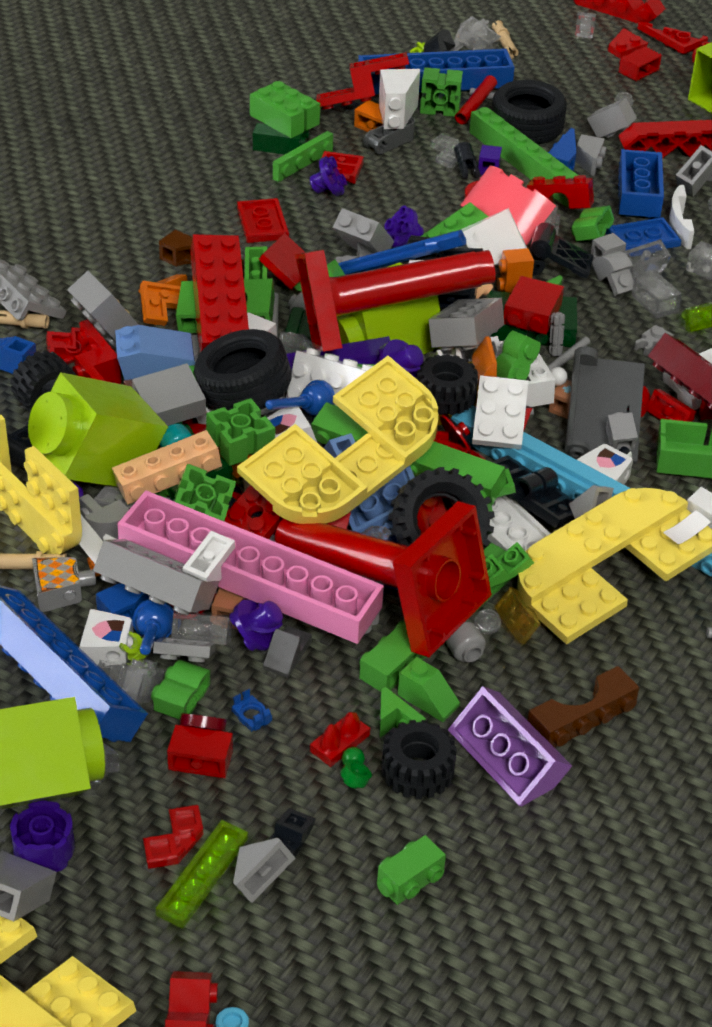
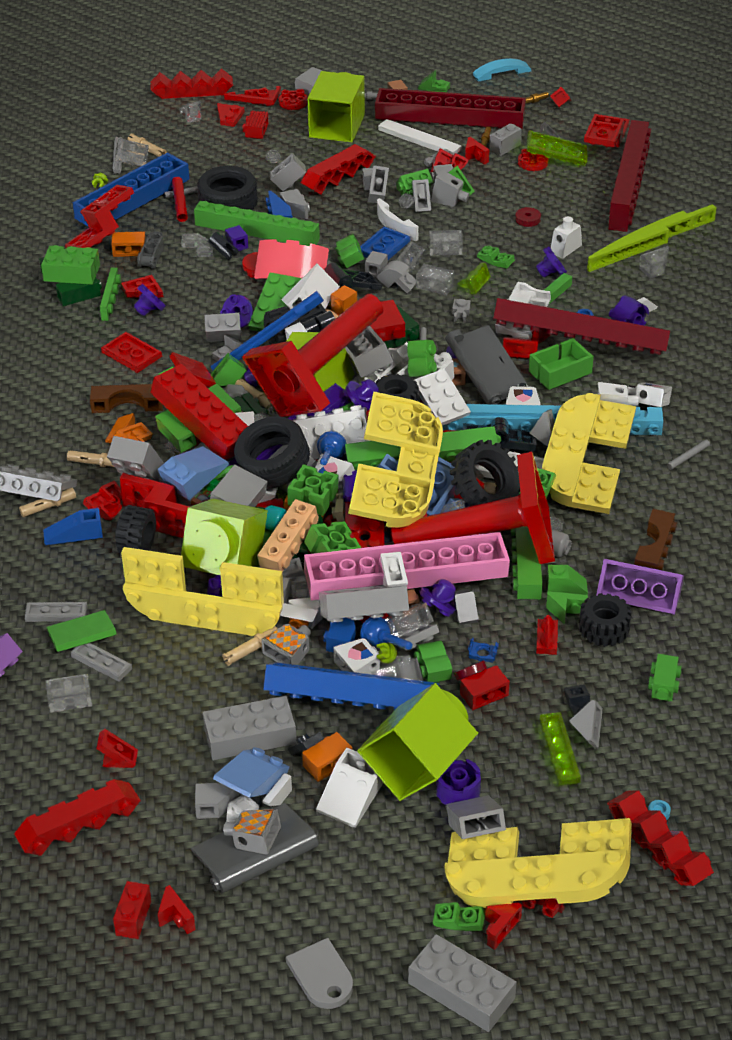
camera: 35 degrees left, 0 degrees up
red tile [143,805,204,869] -> none
green plate [340,747,372,789] -> none
white slope [379,69,420,129] -> none
bright green brick [420,67,463,116] -> none
black brick [424,29,456,52] -> none
orange slope [471,336,497,384] -> none
clear yellow slope [495,587,541,644] -> none
red arch [527,175,594,209] -> none
light grey axle [549,312,565,356] -> none
light grey brick [606,412,638,450] -> none
blue brick [618,149,664,218] -> none
white sticker [664,510,711,544] -> none

